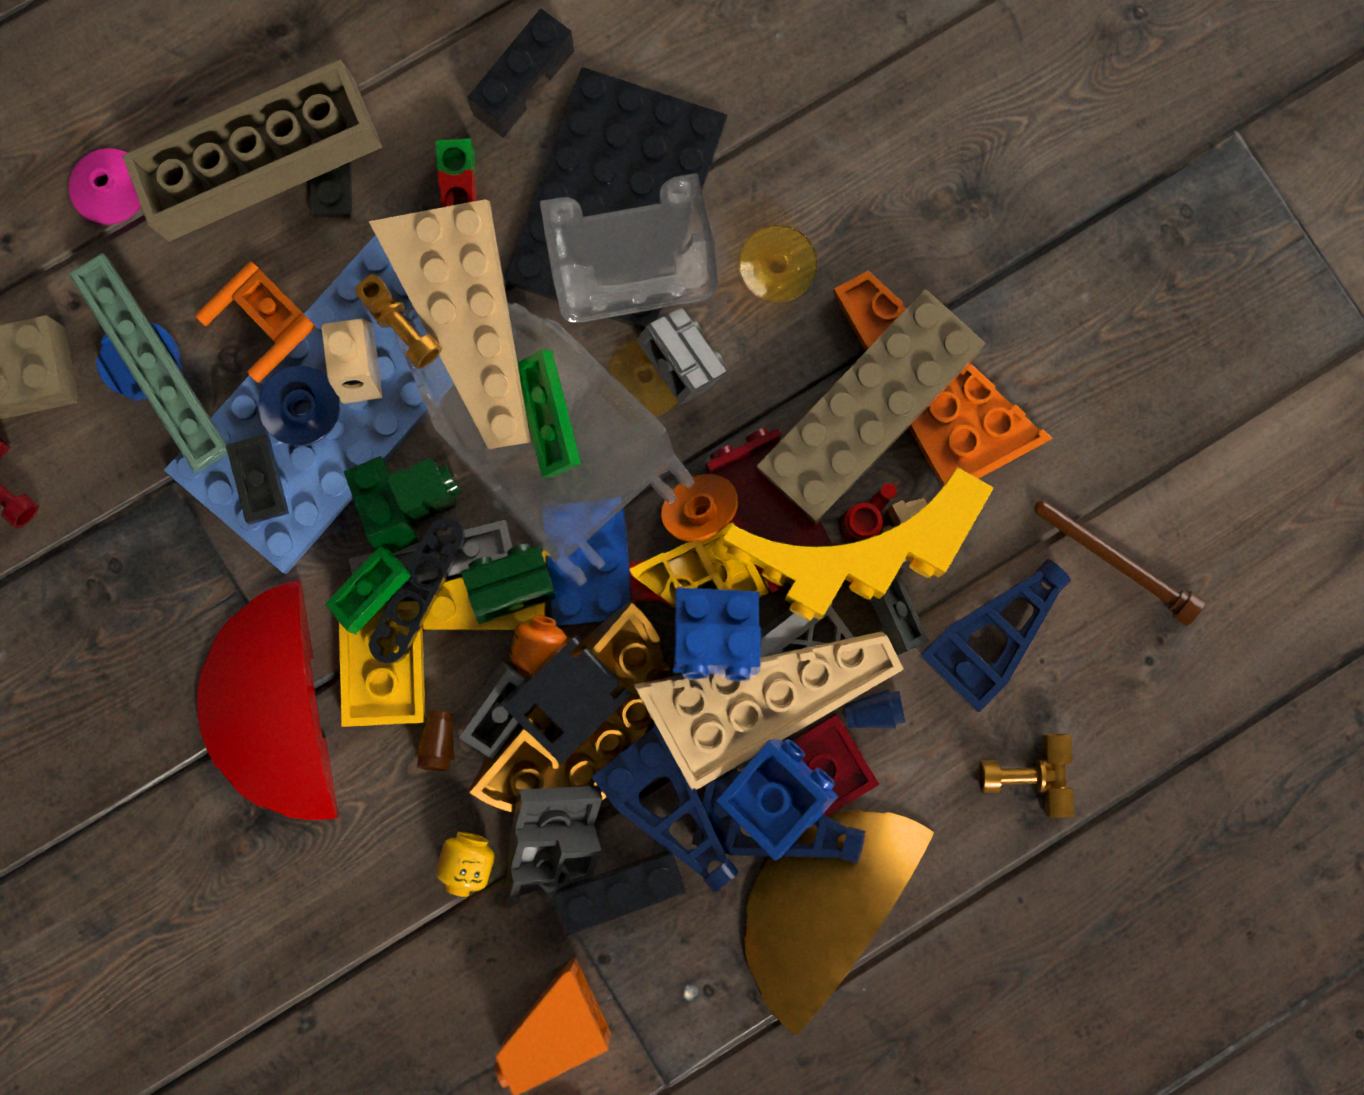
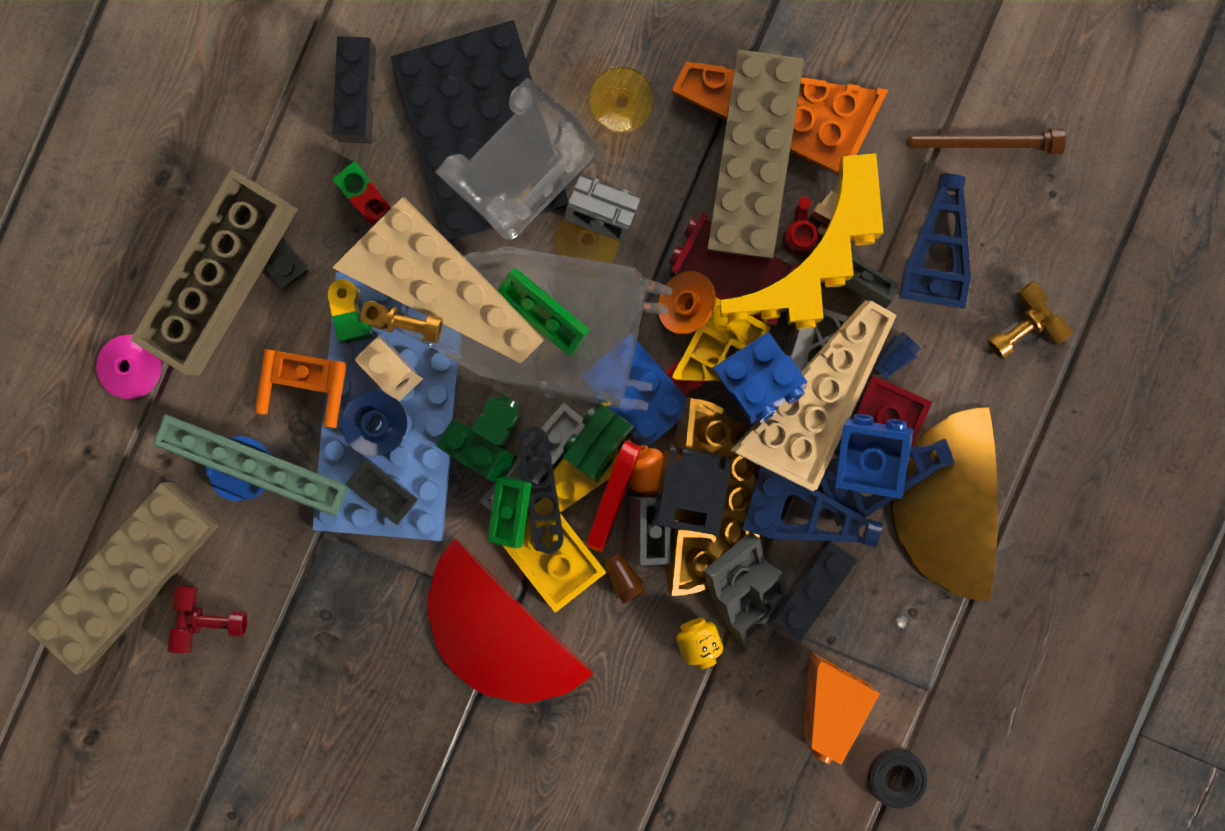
camera: 30 degrees left, 5 degrees up
none -> leg [328,279,375,344]
none -> red beam [586,440,642,553]

